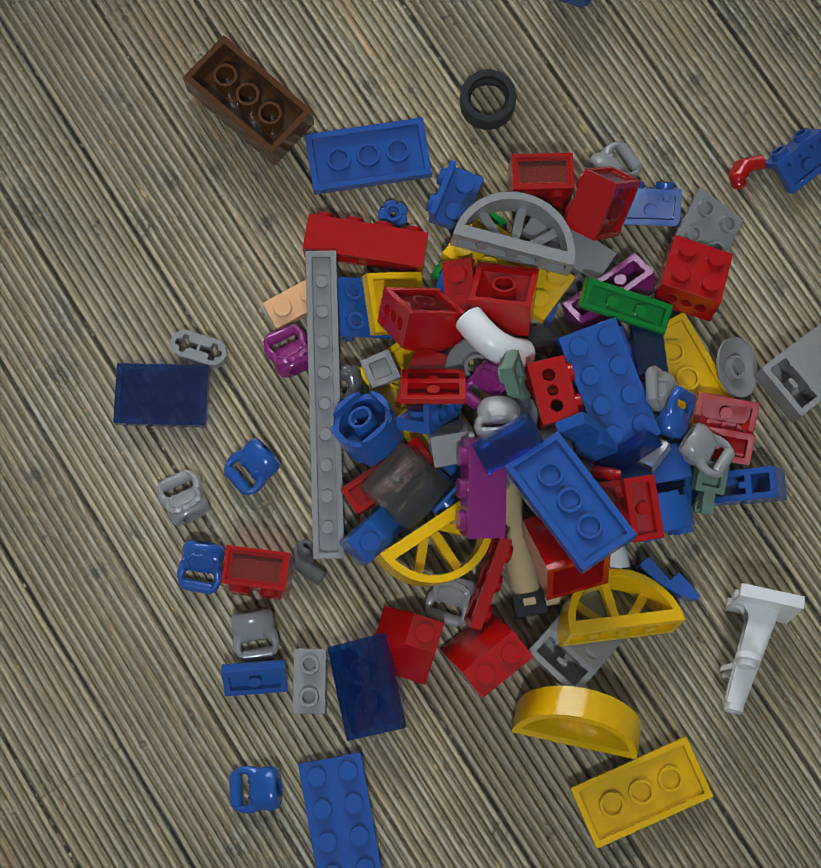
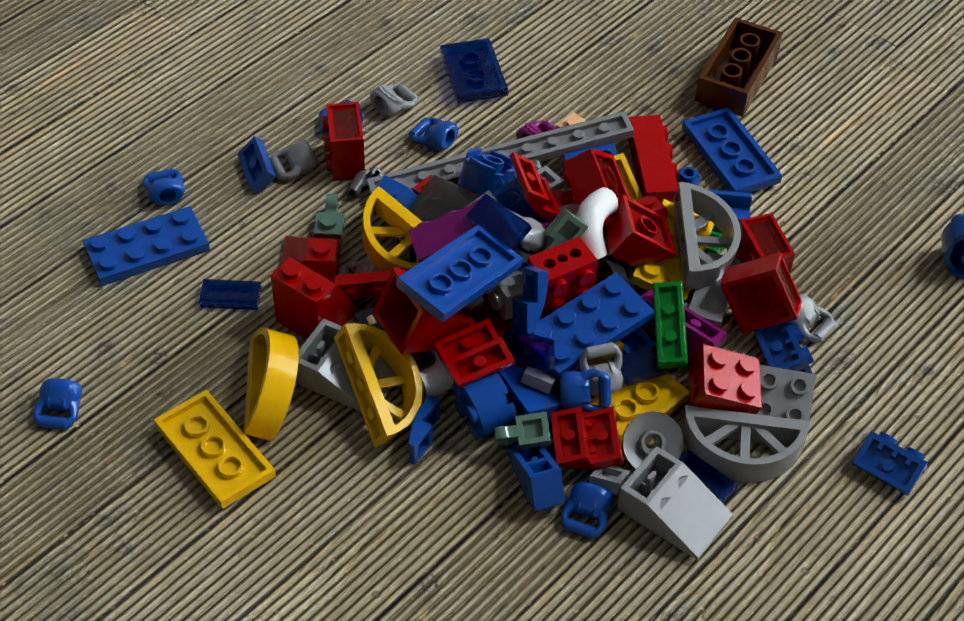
camera: 75 degrees right, 30 degrees down
light grey beam [170,330,228,369] -> none
light grey brick [292,649,328,714] -> none
clear blue plate [327,633,407,741] -> none
black tyre [460,69,517,130] -> none
red piece [581,460,622,480] -> none
light grey piece [679,423,735,479] -> none
white piece [719,583,805,714] -> none
red arm [728,154,766,189] -> none
none -> clear blue tile [199,279,262,310]
none -> sand green plate [313,194,345,240]
none -> blue piece [561,482,614,540]
none -> light grey plate [589,466,631,495]
none -> clear blue tile [679,450,738,504]
none -> light grey window [682,405,810,482]

